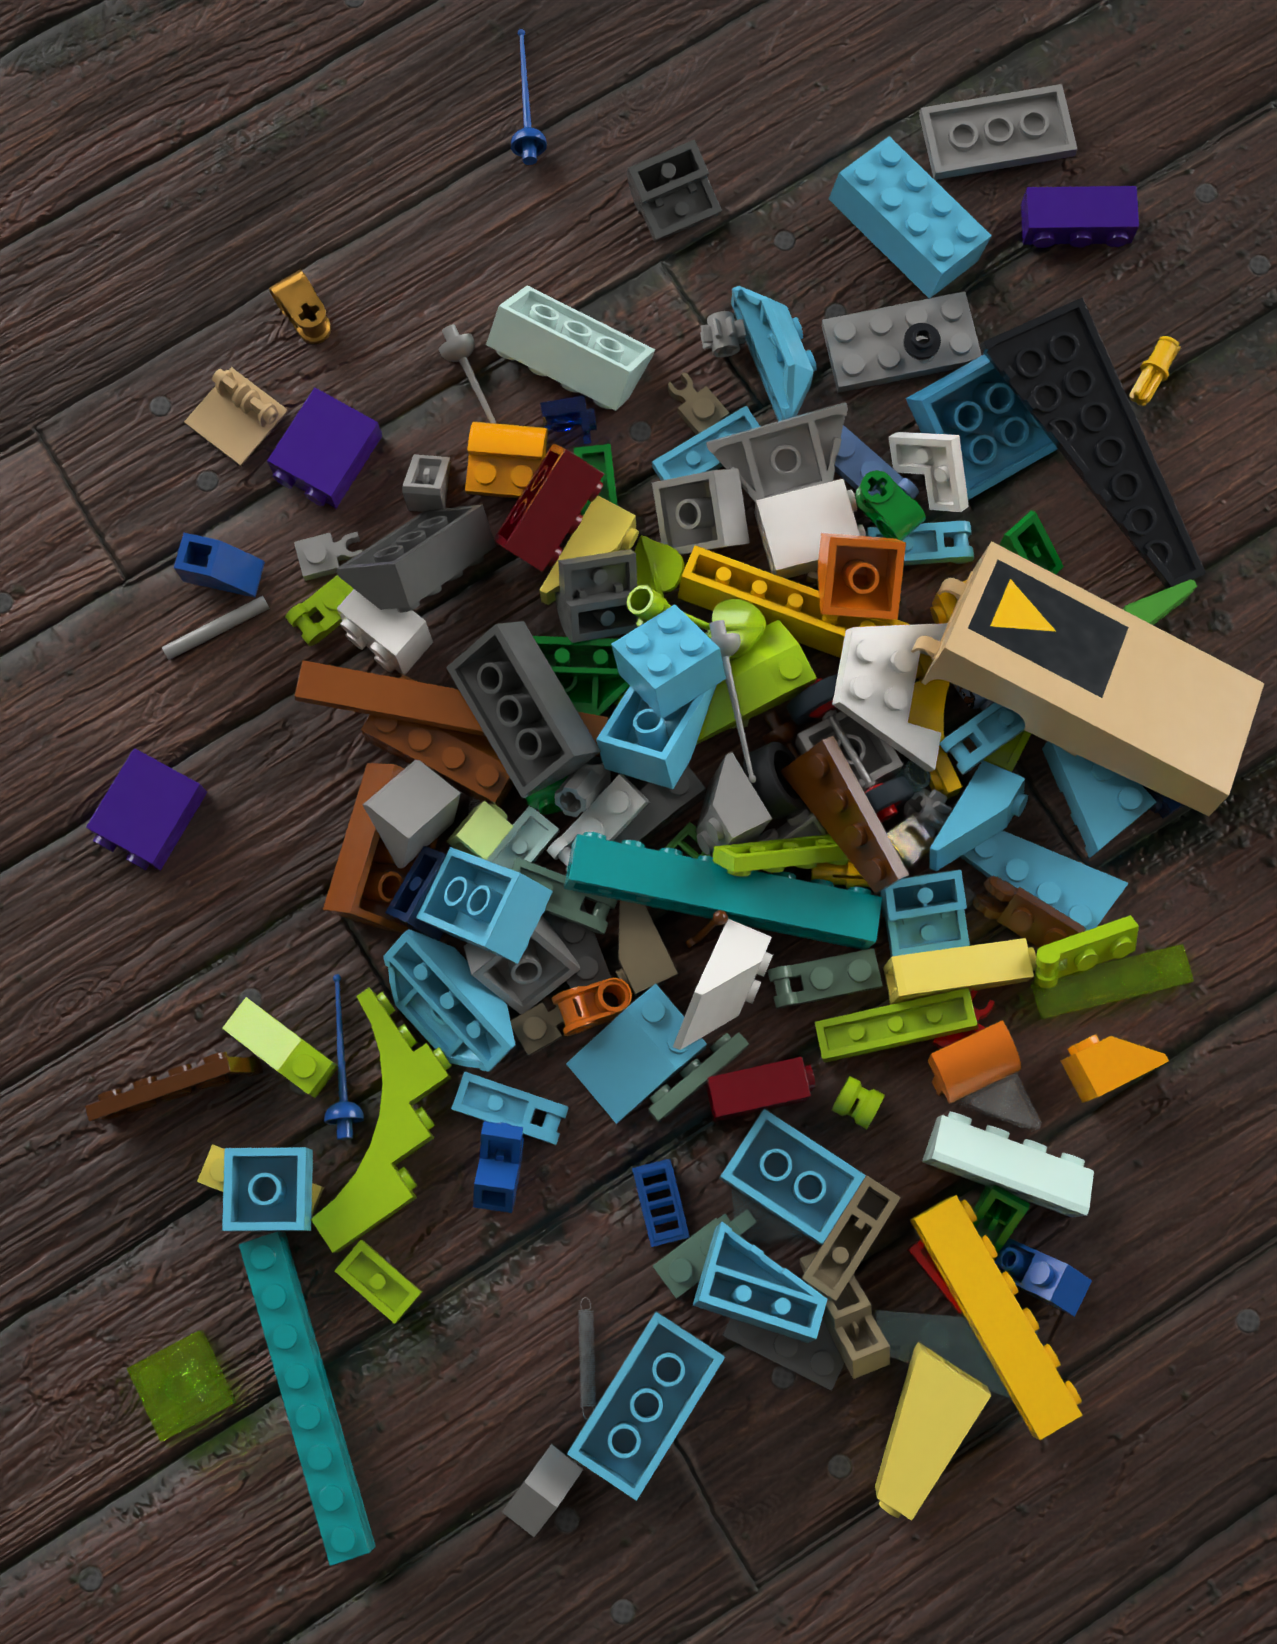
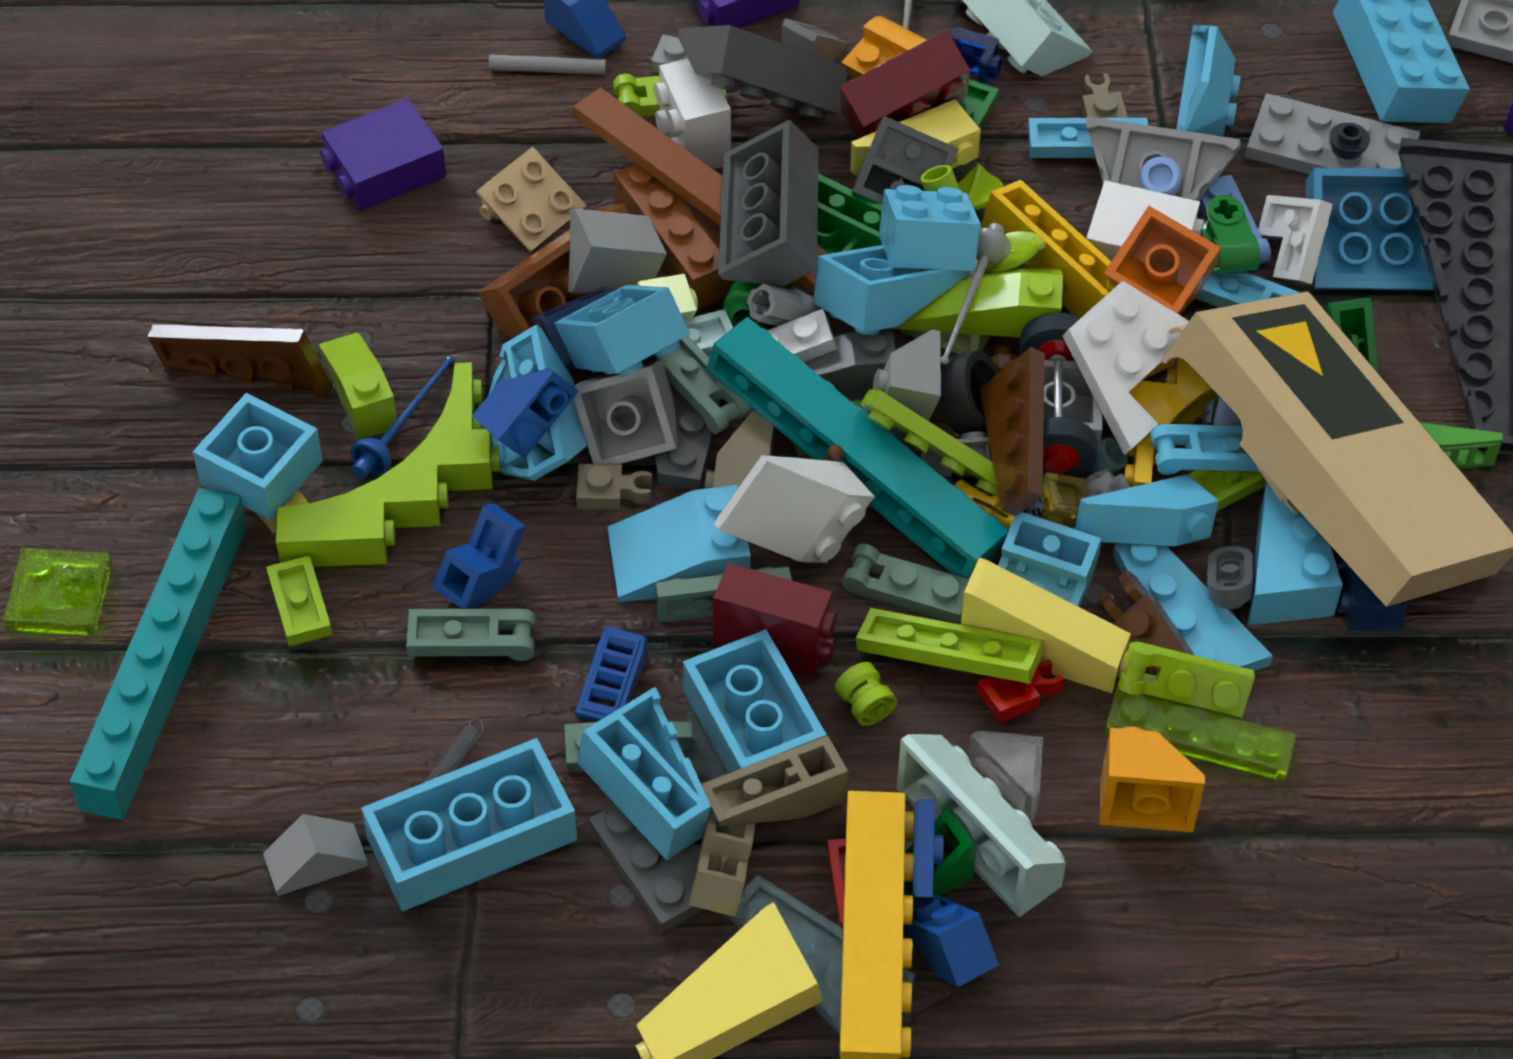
camera: 30 degrees right, 25 degrees down
medium azure plate [451,1071,569,1145] -> none
orange piece [552,978,632,1036] -> none
light grey slope [652,468,750,555] -> none
light grey gear [700,311,746,357] -> none
orange brick [928,1020,1021,1104] -> none
none -> sand green plate [406,609,536,661]
none -> blue slope [472,368,579,459]
none -> tan hinge [475,146,587,252]
none -> blue plate [912,799,944,898]
none -> light blue tile [1140,156,1182,196]
none -> dark grey plate [1207,546,1254,609]

